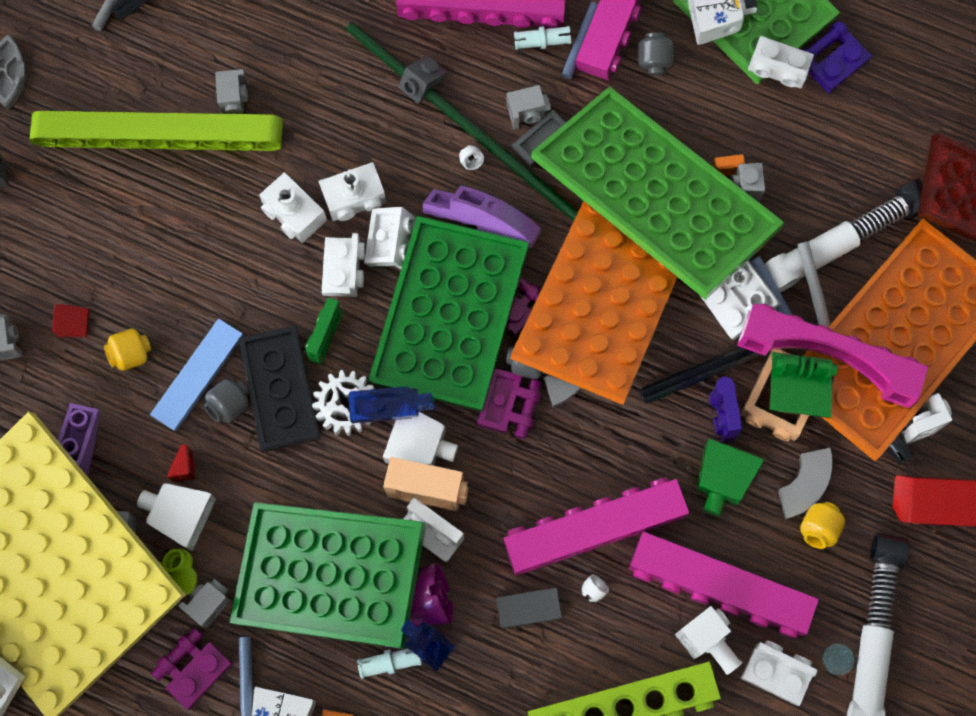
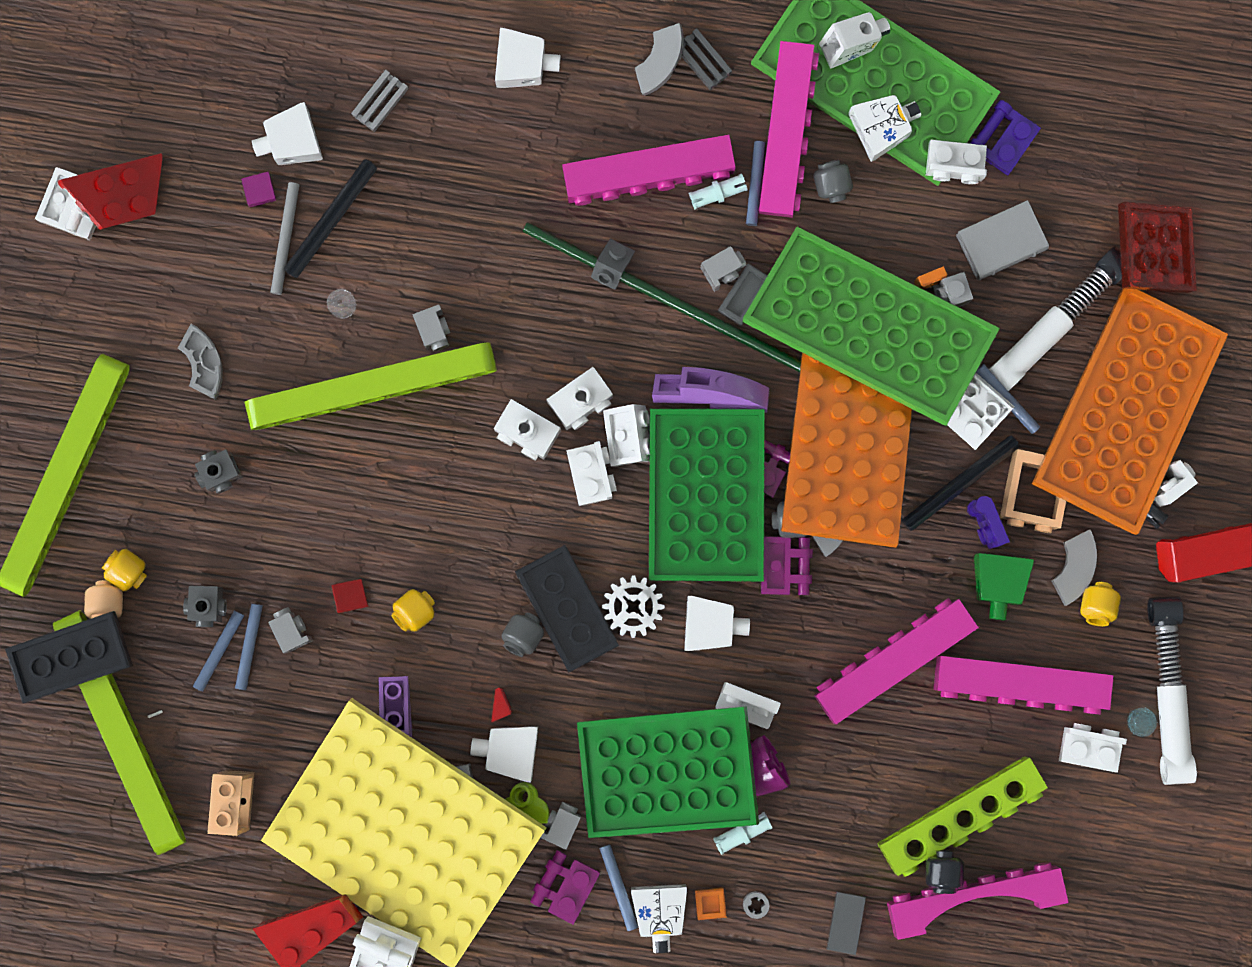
camera: 20 degrees left, 10 degrees up
light blue tile [150,318,244,432] -> none
green plate [305,297,343,366] -> none
clear blue hinge [349,386,434,424] -> none
light nougat window [383,457,469,512] -> none
clear blue hinge [400,620,455,672] -> none
white hinge [459,145,484,171] -> none
dark grey tile [496,587,562,629] -> none
white hinge [582,574,609,602] -> none
white brick [675,606,742,675] -> none
dark pink arch [737,303,928,408] -> none
green hinge [770,352,838,418] -> none
light grey bar [797,241,831,327] -> none
none -> clear tile [327,289,356,319]
none -> light grey piece [956,200,1049,280]

